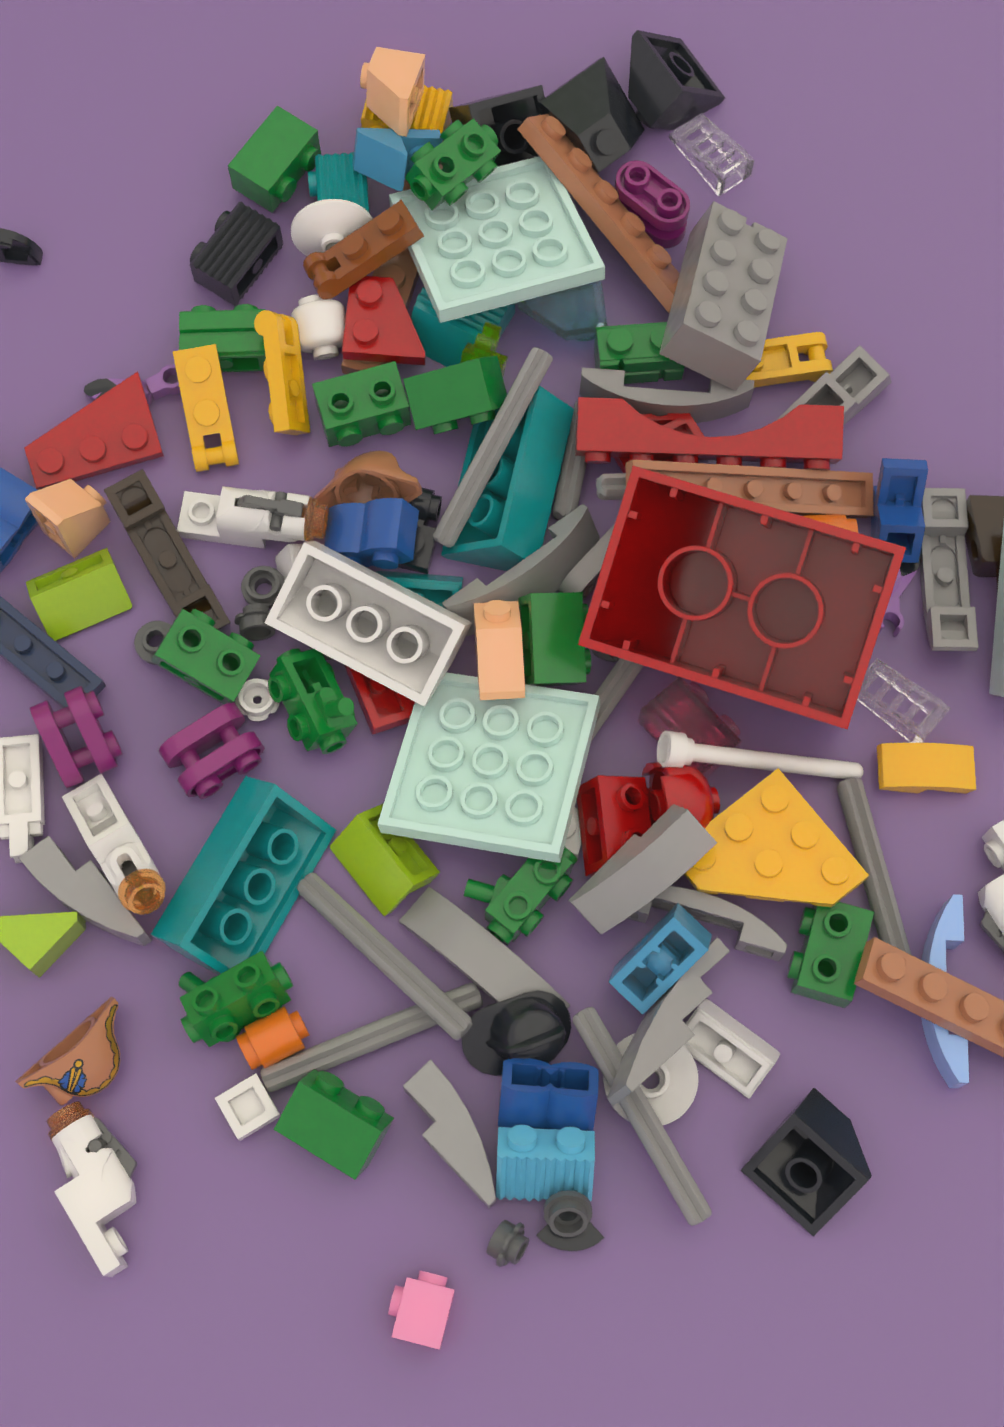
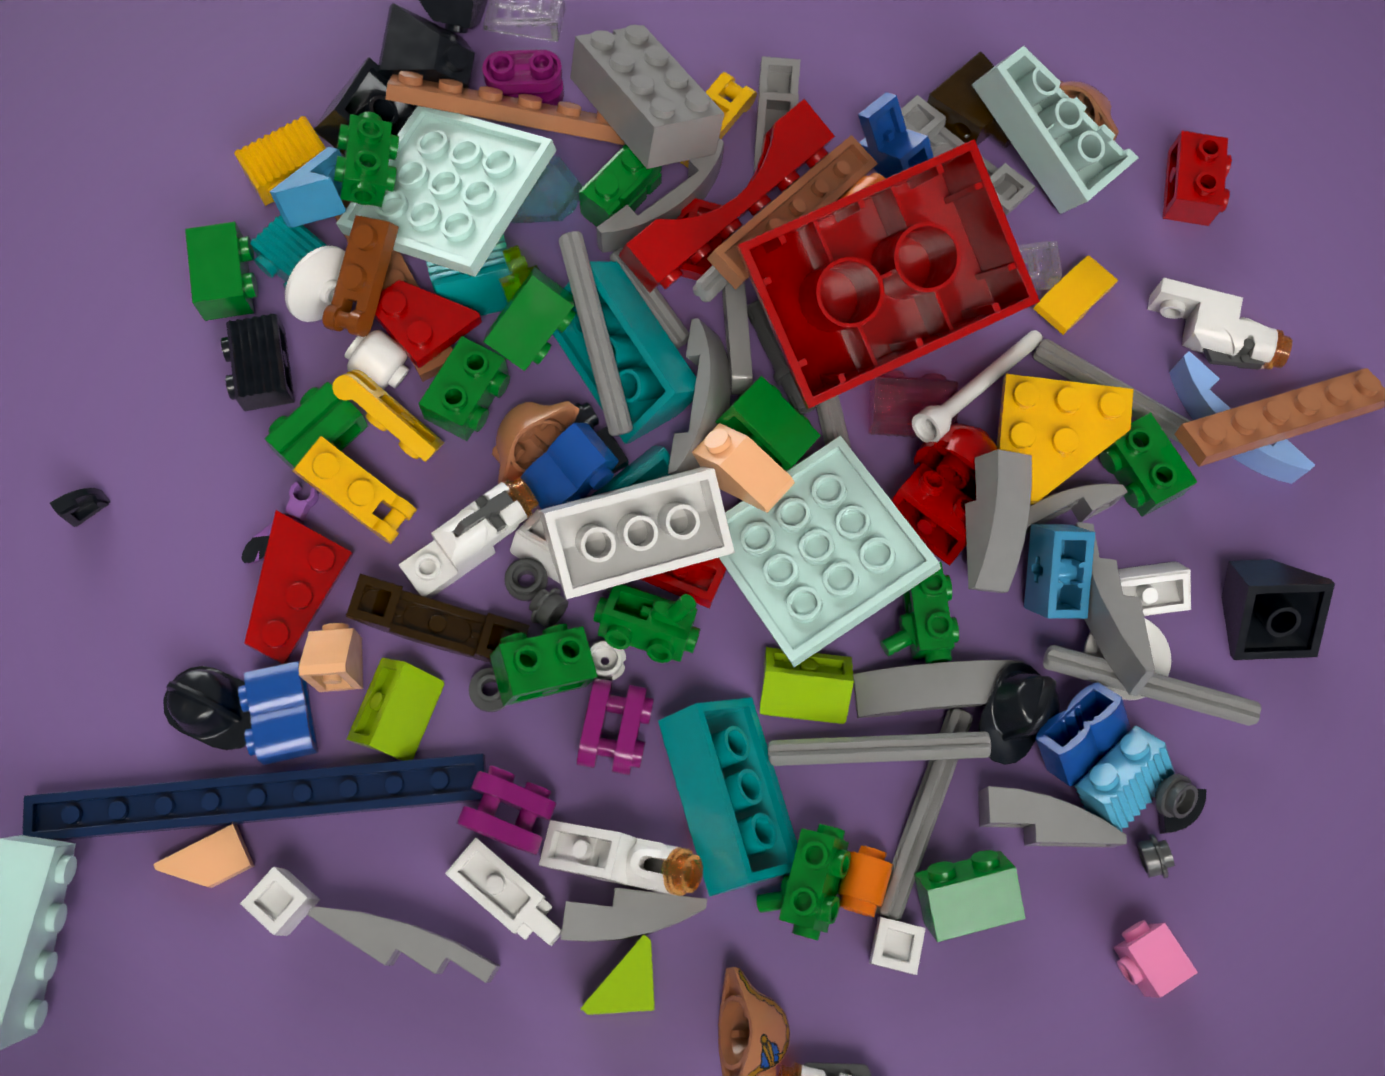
camera: 50 degrees left, 0 degrees up
light nougat slope [360,47,425,137] -> none

